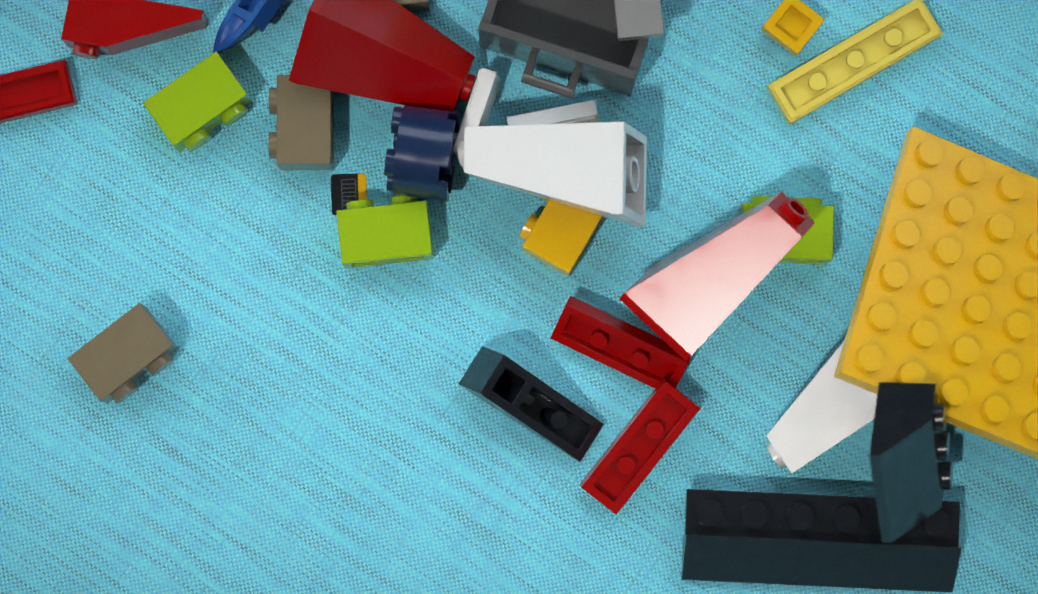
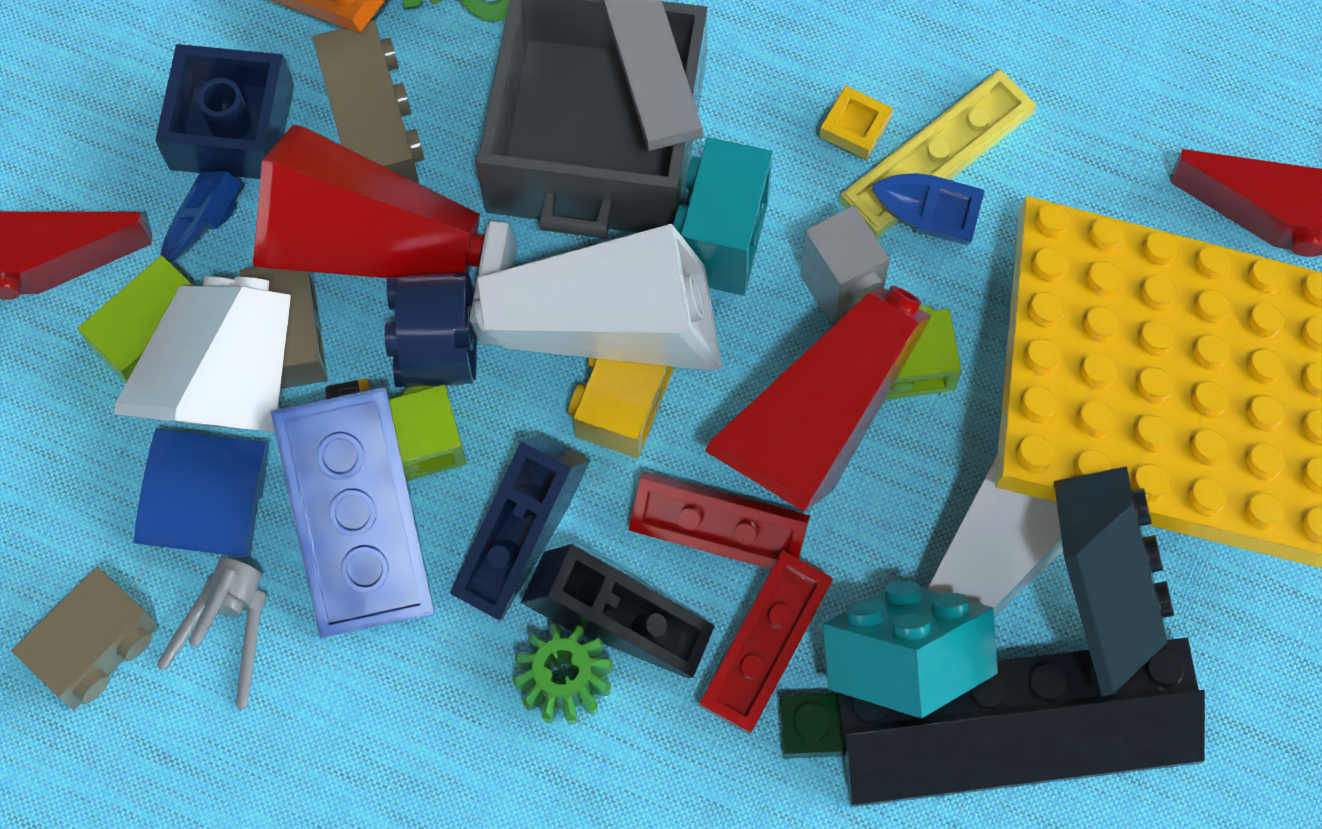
camera: 10 degrees left, 15 degrees down
none -> white slope [114,276,291,432]
none -> blue slope [133,428,269,557]
none -> light grey plant [157,558,268,709]
none -> tile [270,387,435,638]
none -> dark blue slope [450,434,591,621]
none -> bright green gear [513,623,613,725]
none -> teal brick [673,137,773,296]
none -> dark green plate [780,693,844,759]
none -> light grey brick [800,205,890,326]
none -> teal brick [823,581,998,718]
none -> blue plate [872,173,985,246]

